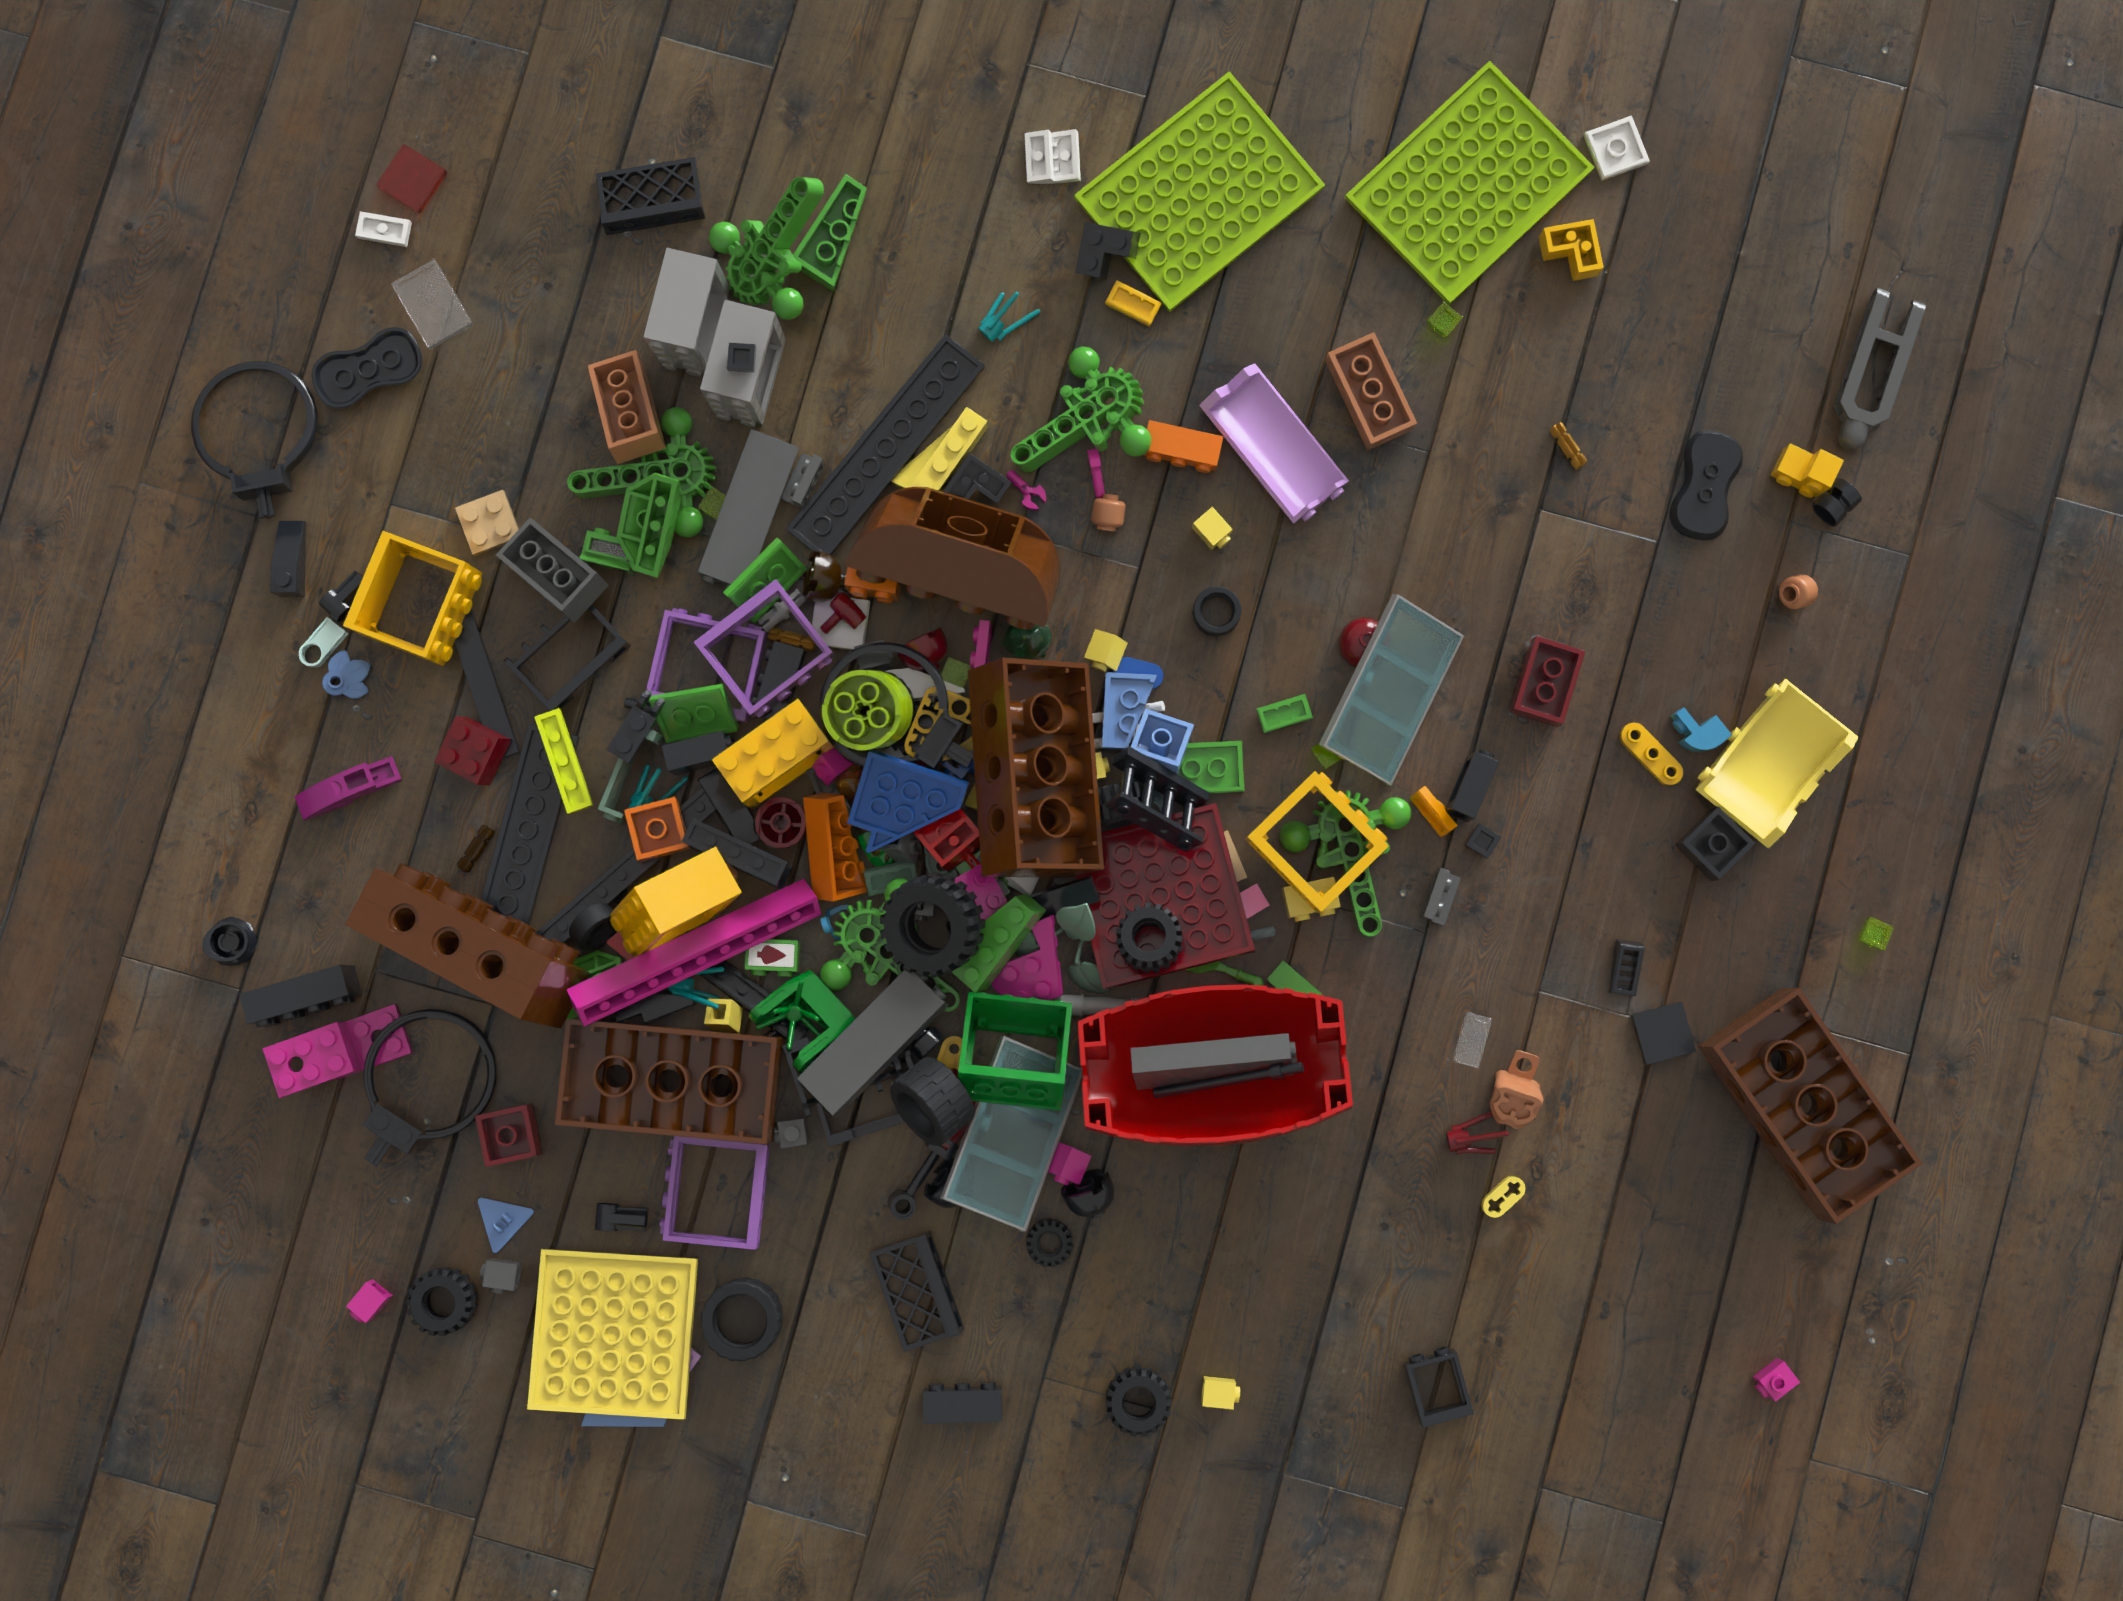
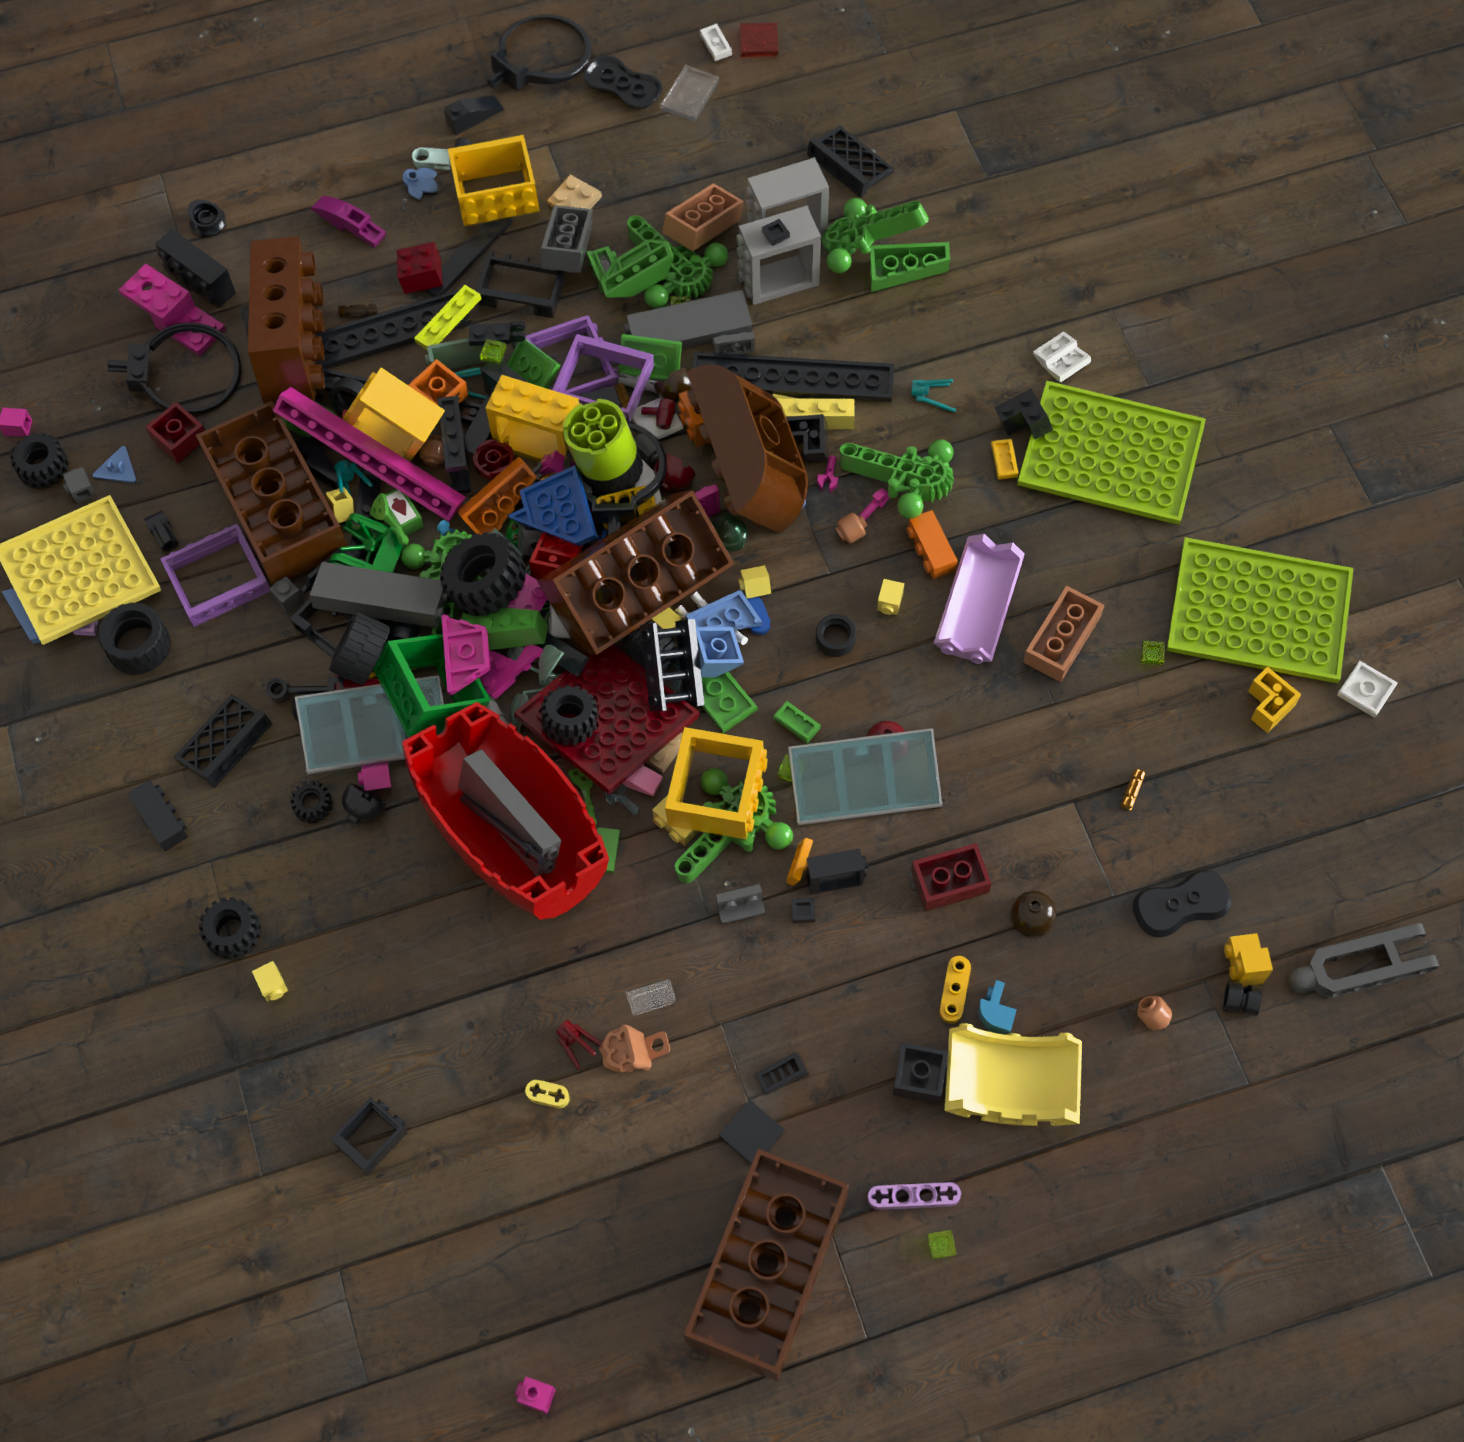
camera: 60 degrees right, 20 degrees down
none -> bright green piece [370,493,409,545]
none -> dark pink wing [442,615,491,695]
none -> clear neon green plate [480,339,507,364]
none -> lavender beam [867,1182,961,1210]
none -> dark brown cylinder [1011,890,1056,937]

